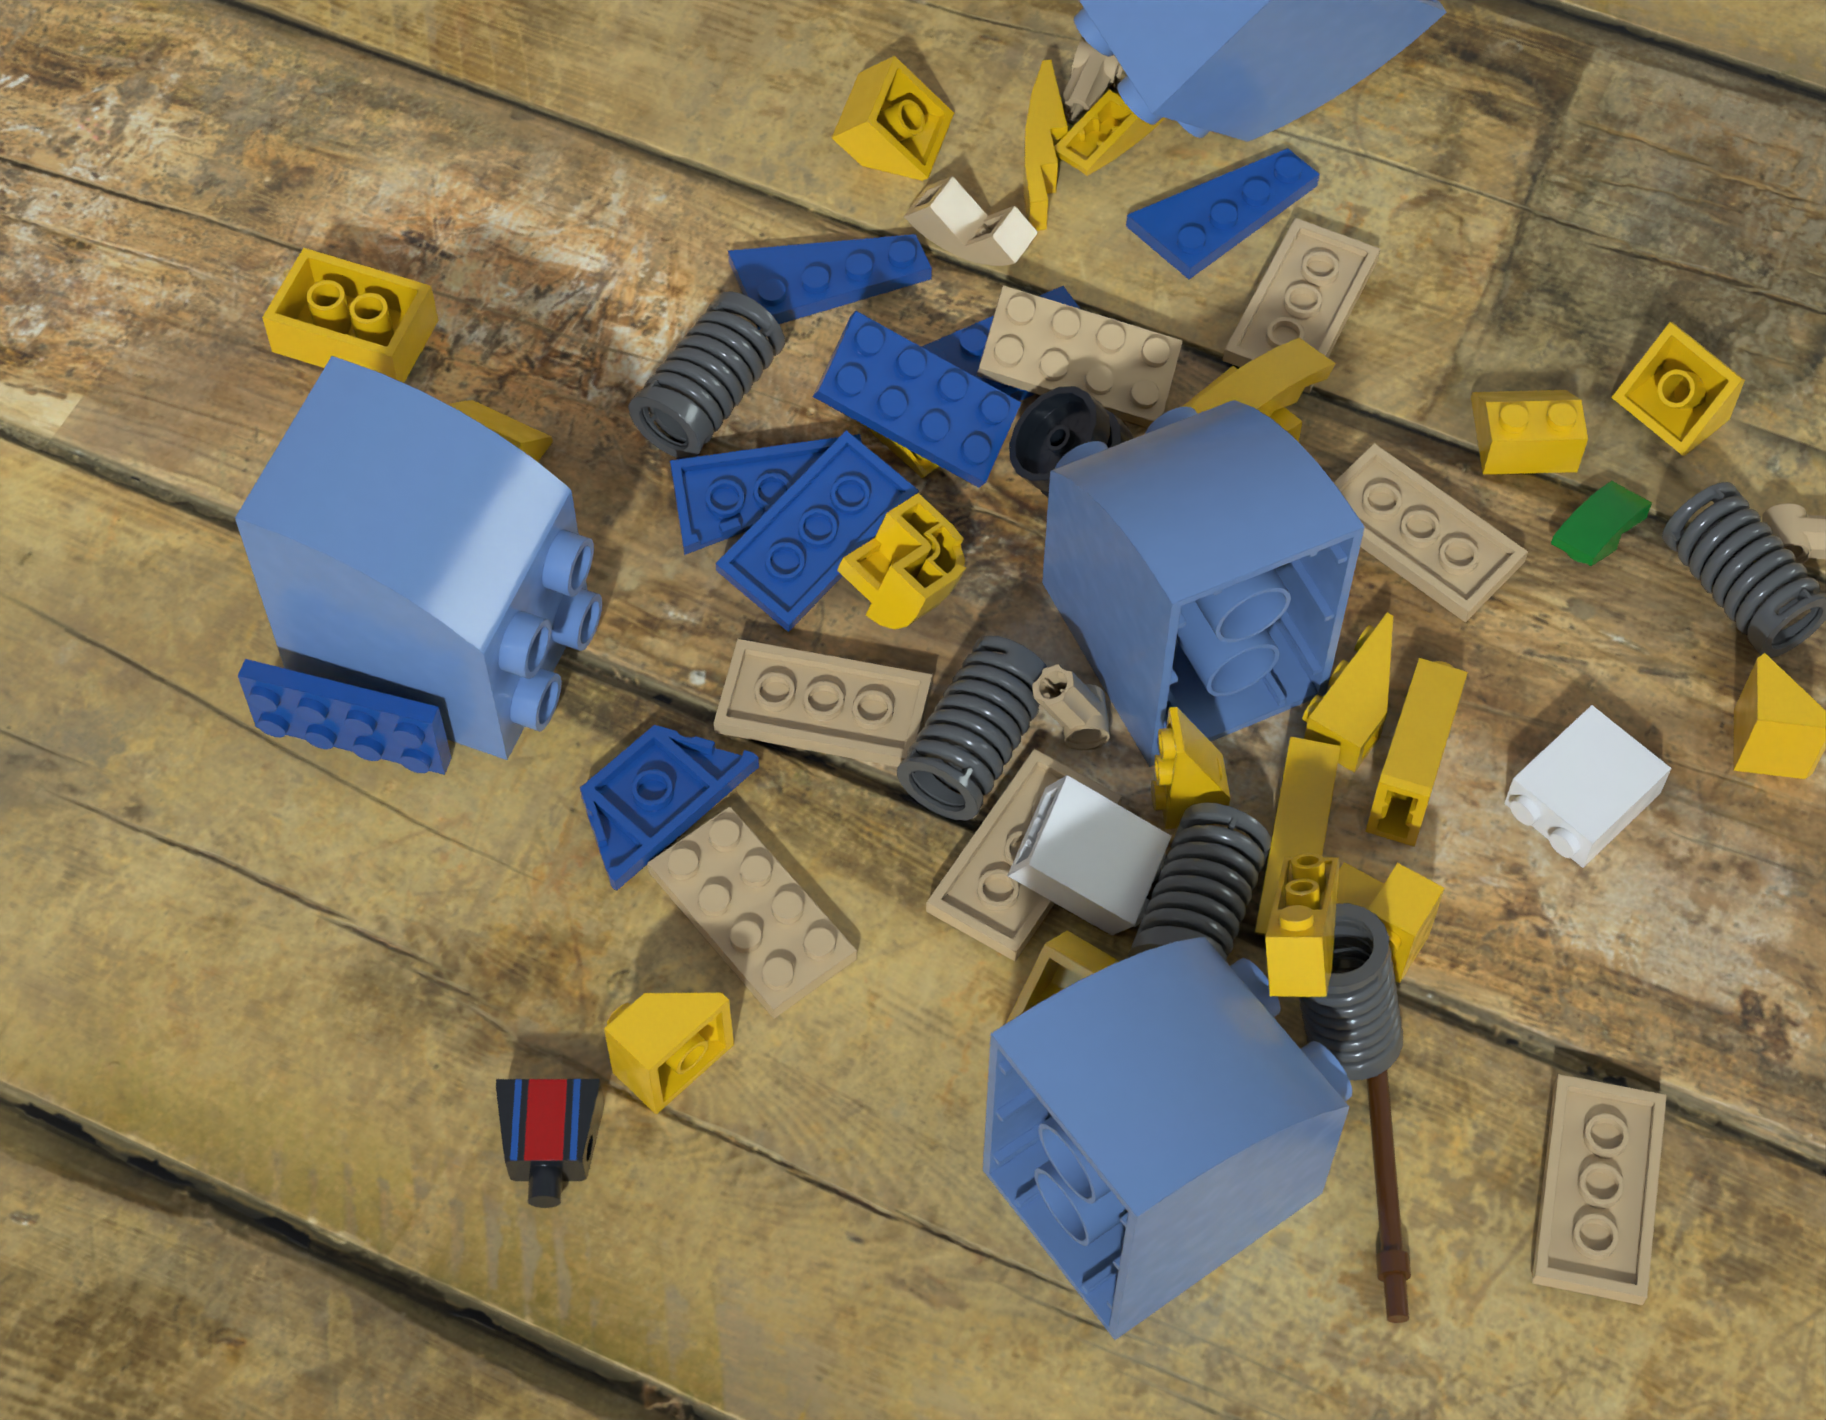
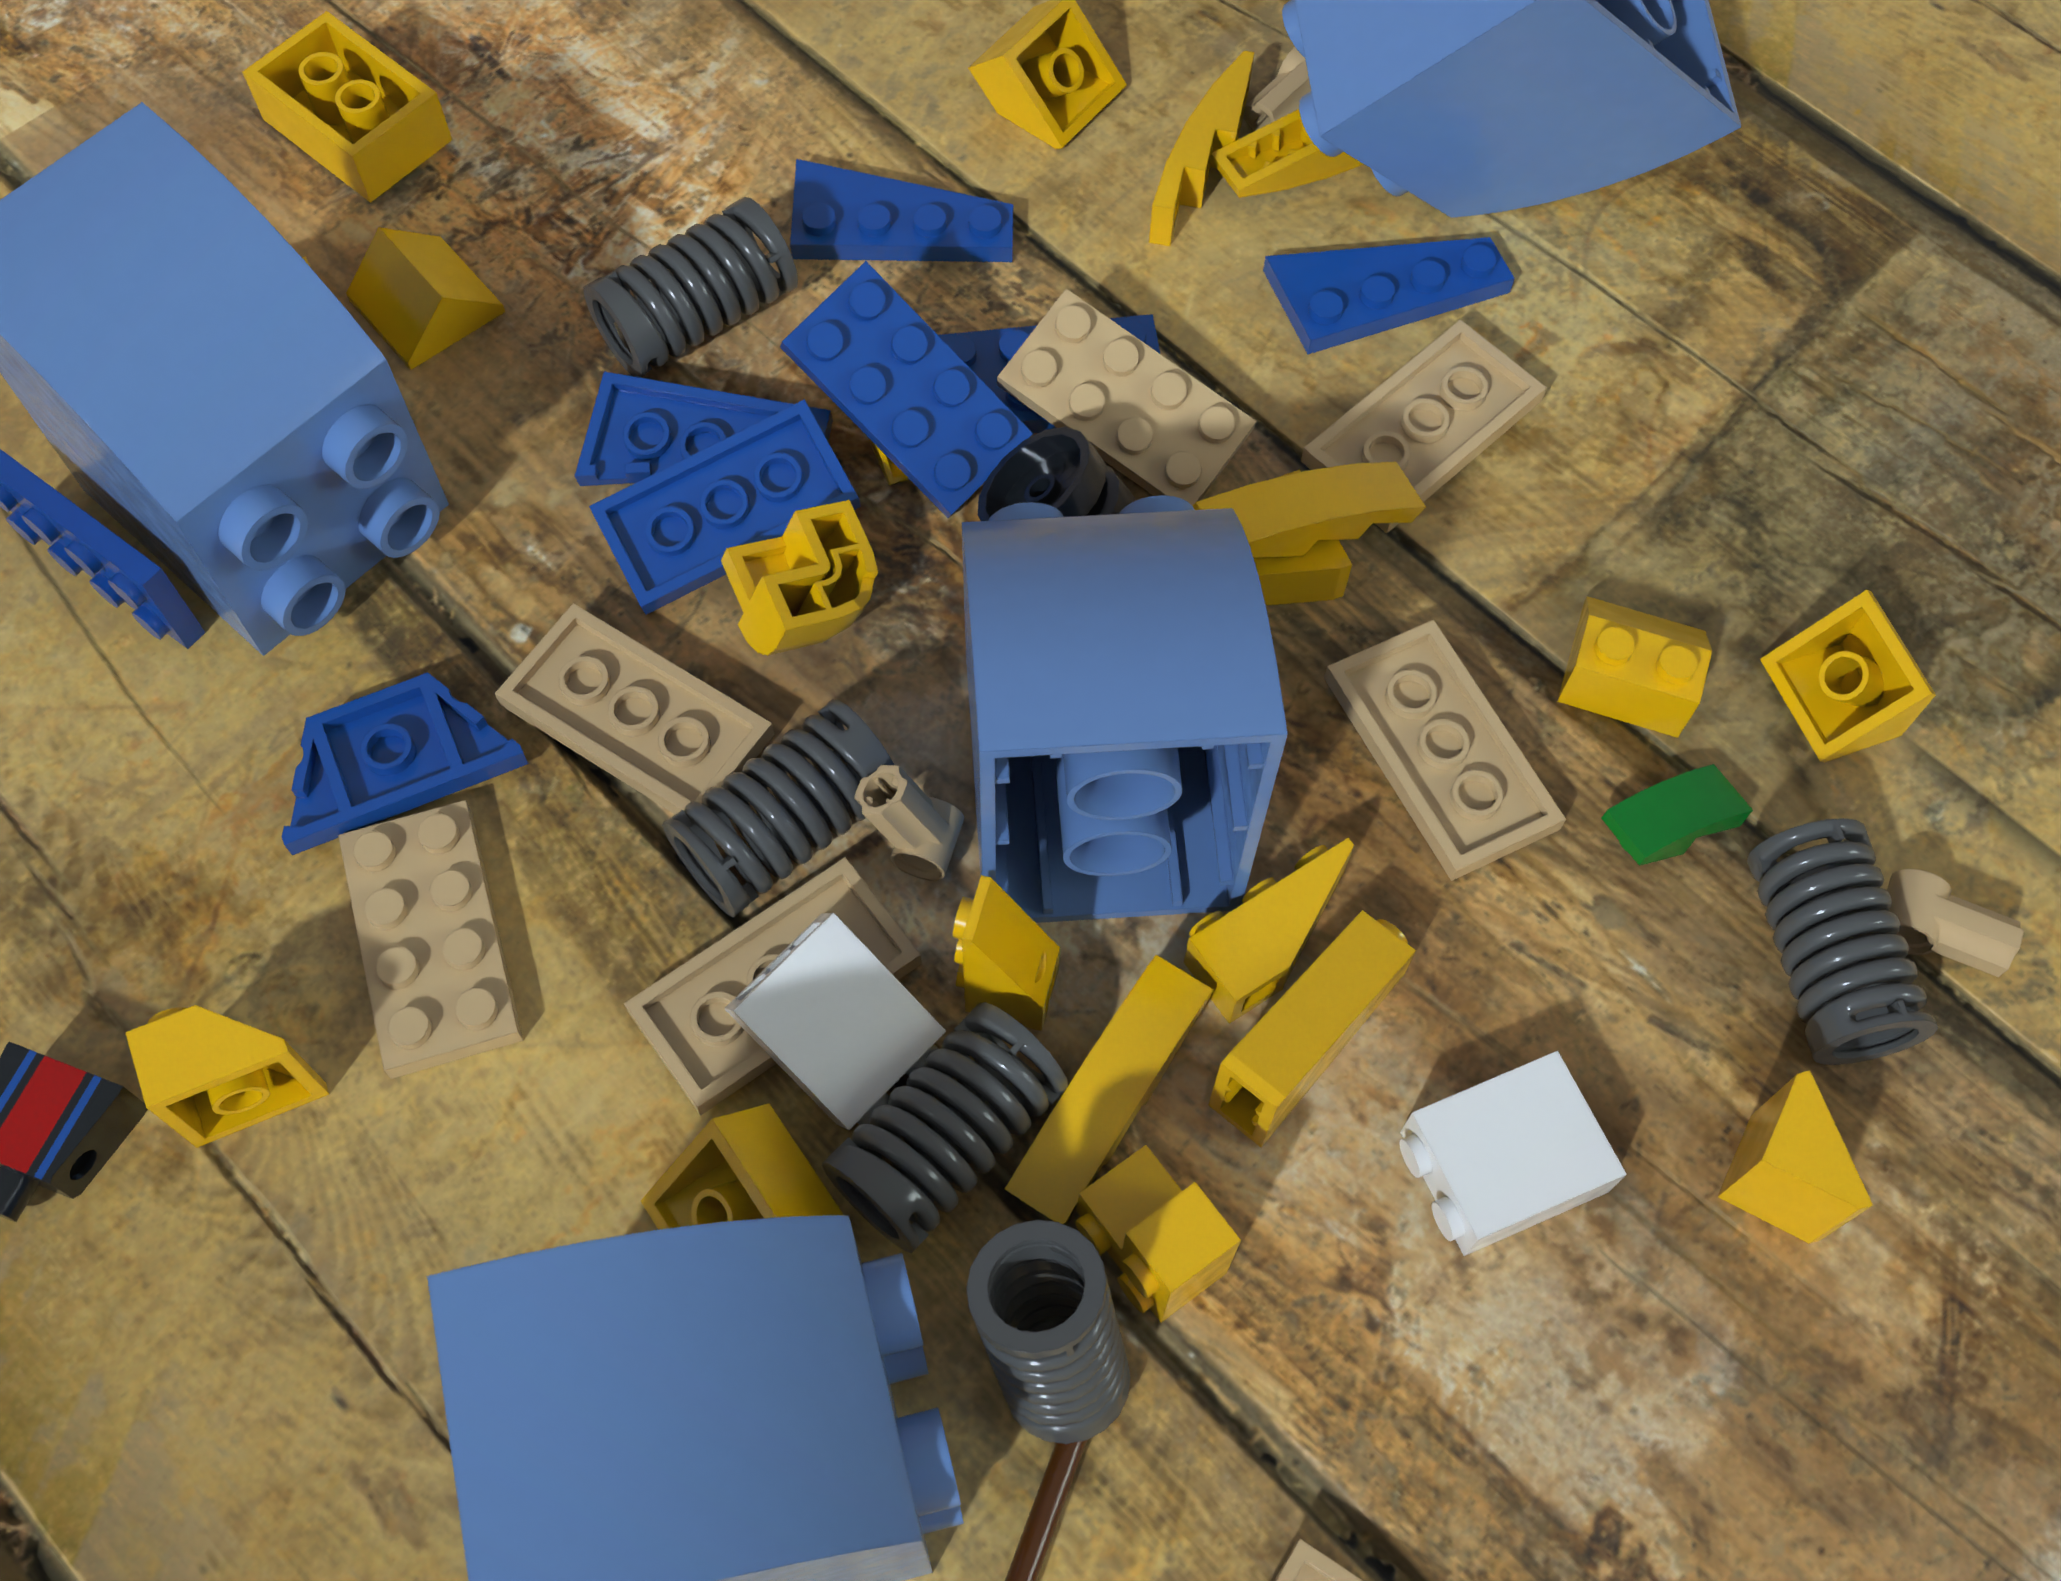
camera: 20 degrees right, 5 degrees up
tan brick [903,176,1038,266] -> none
yellow slope [1265,853,1339,997] -> none

